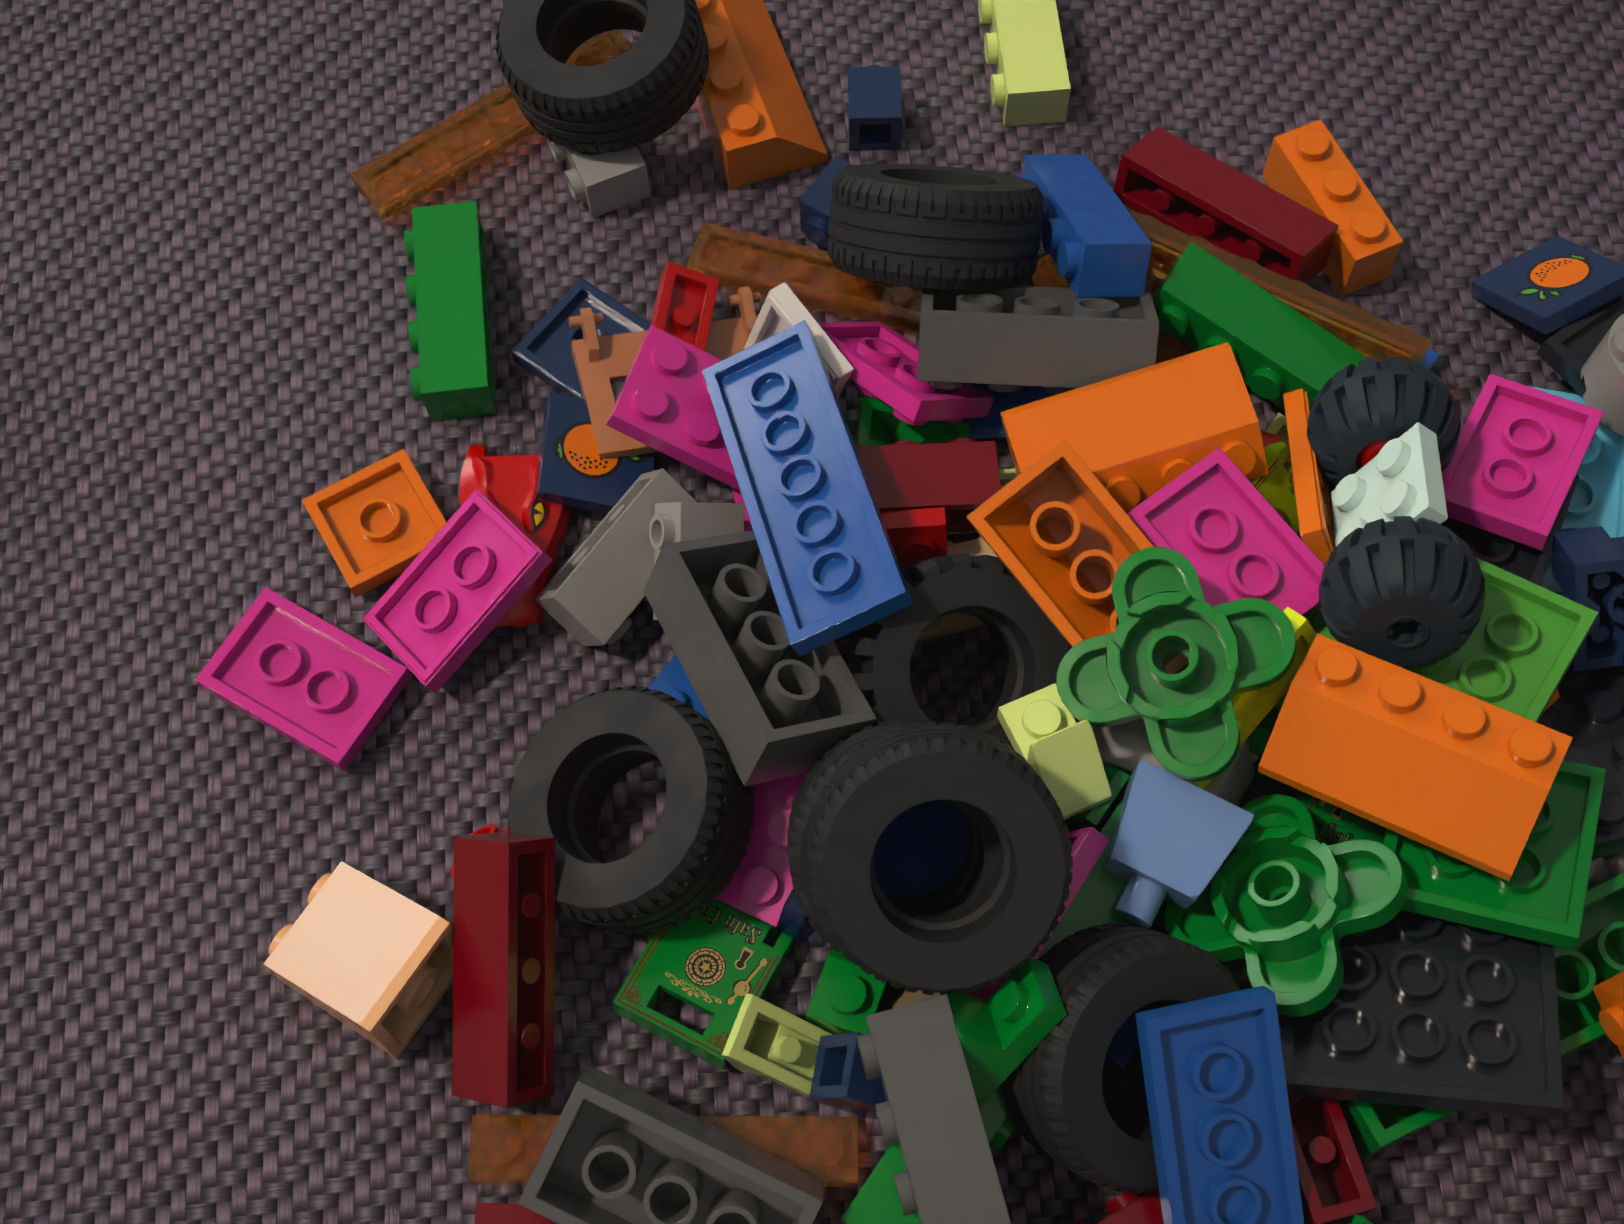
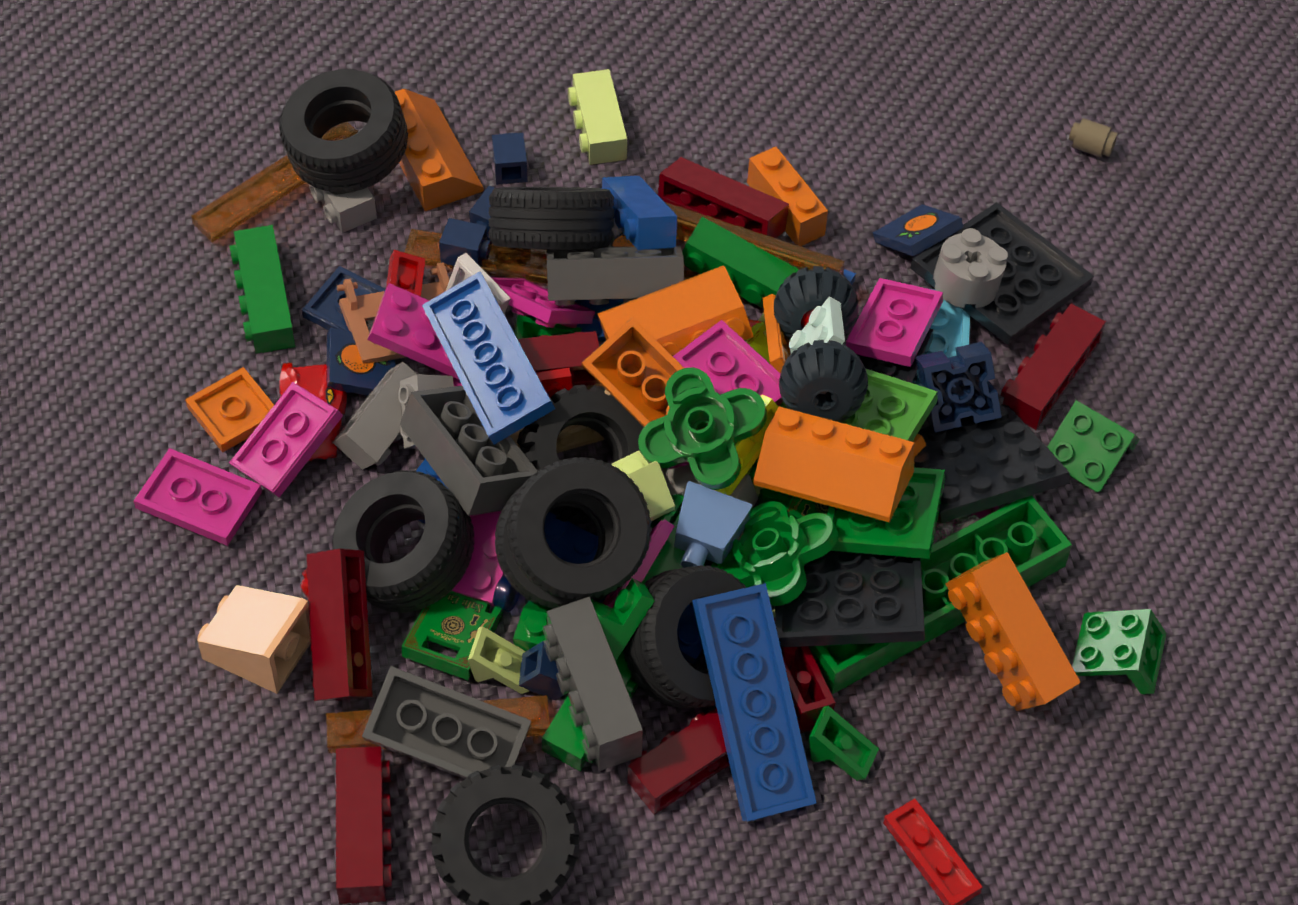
camera: 10 degrees left, 10 degrees down
none -> dark blue brick [439,218,492,266]

